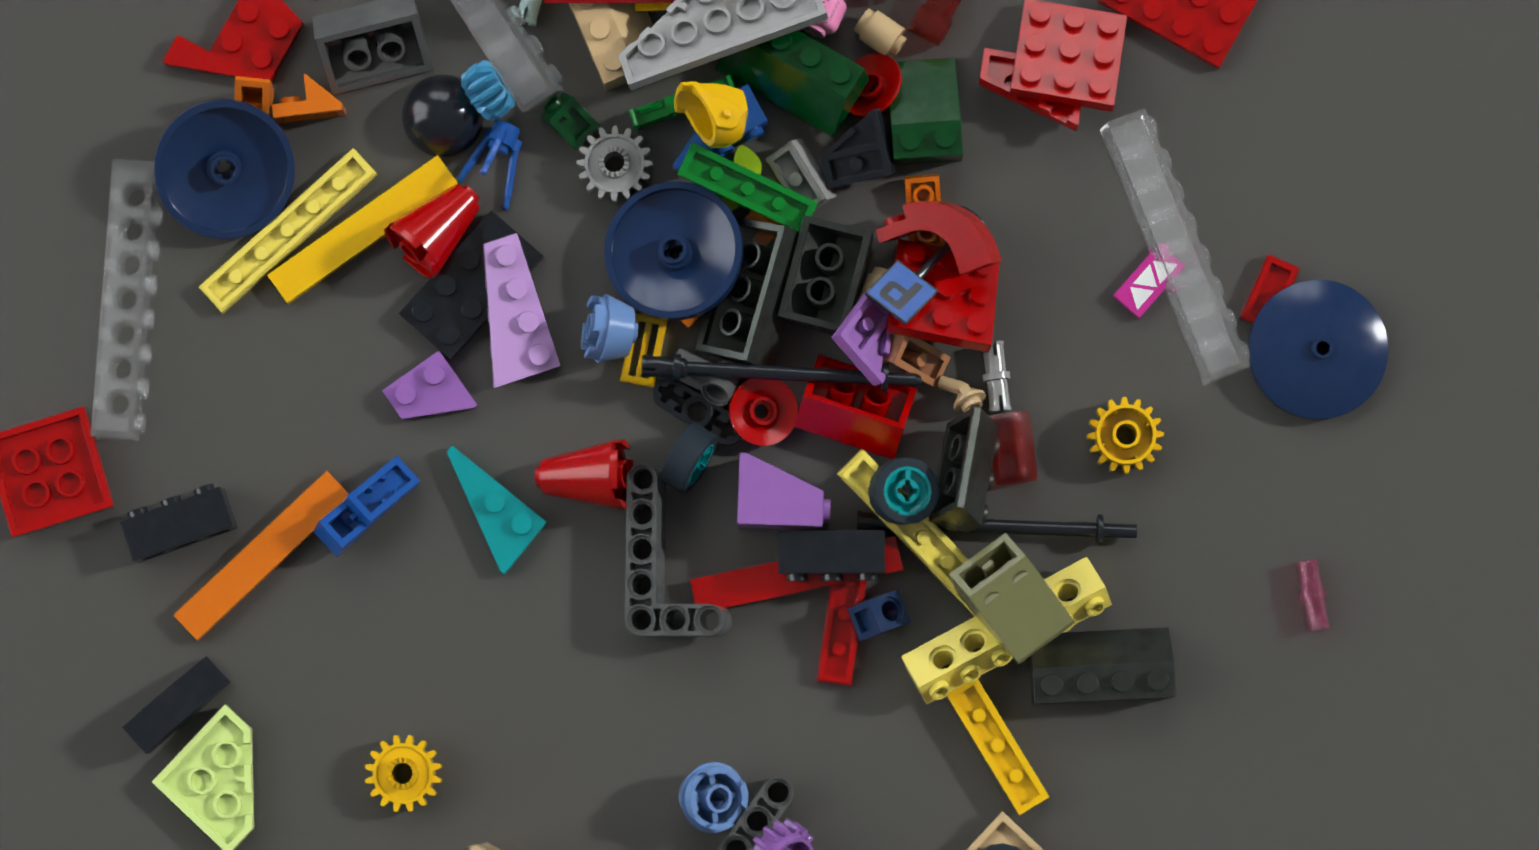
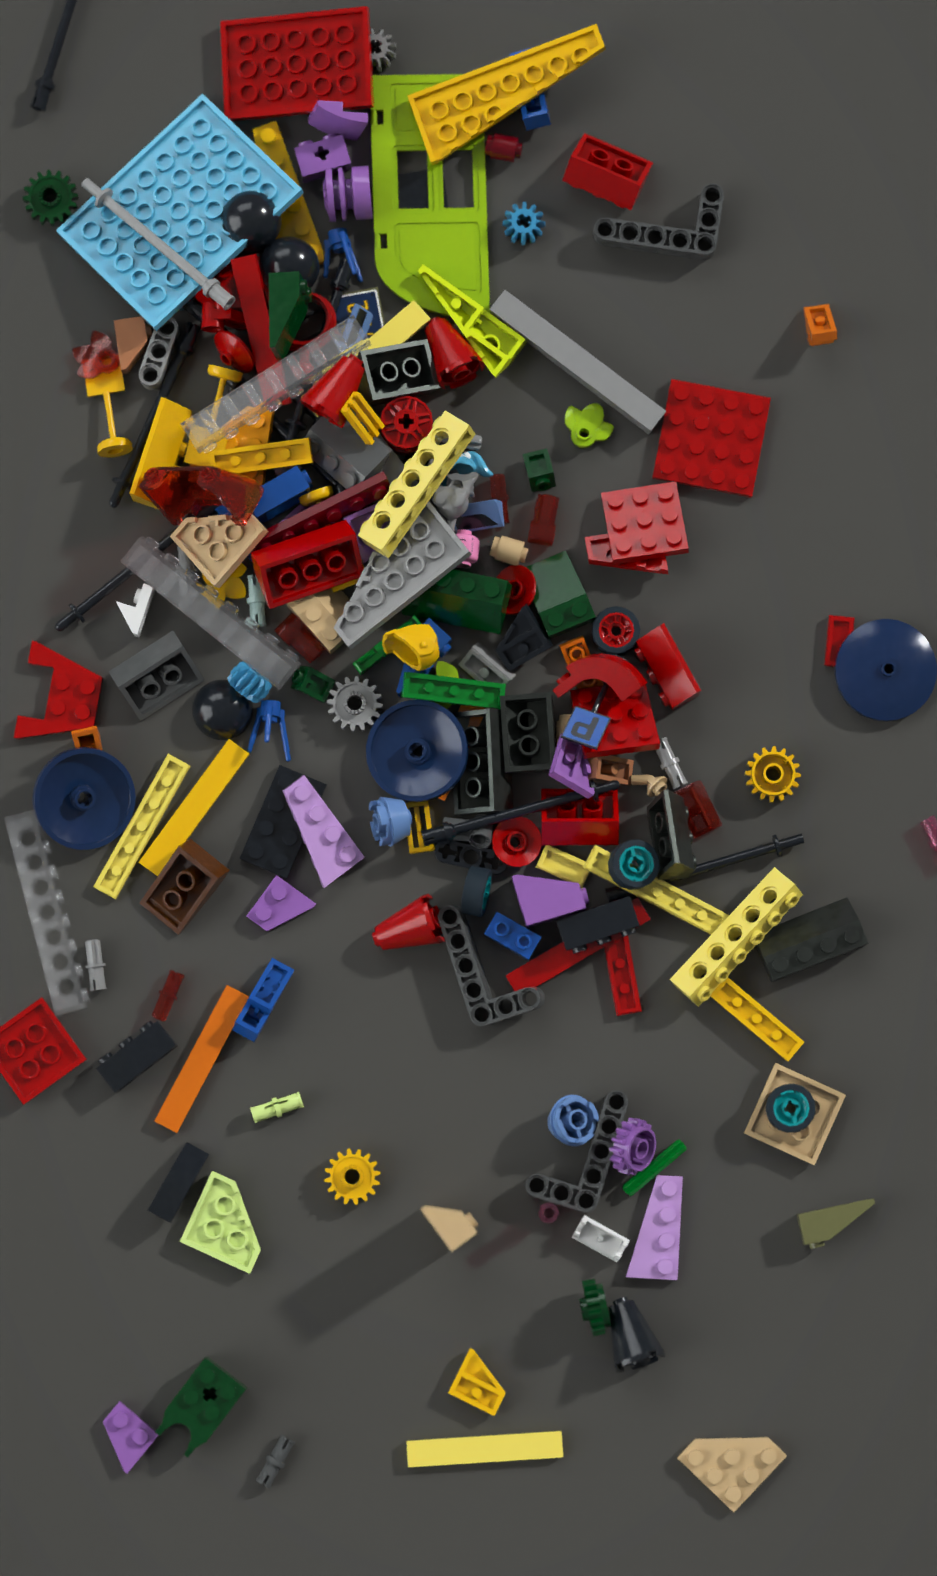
camera: 20 degrees left, 0 degrees up
orange slope [272,73,346,124] -> none
red cone [384,184,480,278] -> none
teal wing [447,446,547,575] -> none
dark blue brick [847,589,911,642] -> none
olive slope [949,533,1075,665] -> none
clear brick [1100,108,1250,386] -> none
dark pink tile [1112,244,1185,319] -> none
none -> light grey axle [85,939,107,991]
none -> reddish brown slope [140,839,230,935]
none -> clear red axle [152,970,185,1021]
none -> yellowish green pin [250,1091,304,1123]
none -> clear red piece [274,613,325,664]
none -> blue brick [484,912,541,961]
none -> light yellow tile [535,845,589,888]
none -> wheel [592,606,640,656]
none -> red slope [634,623,701,710]

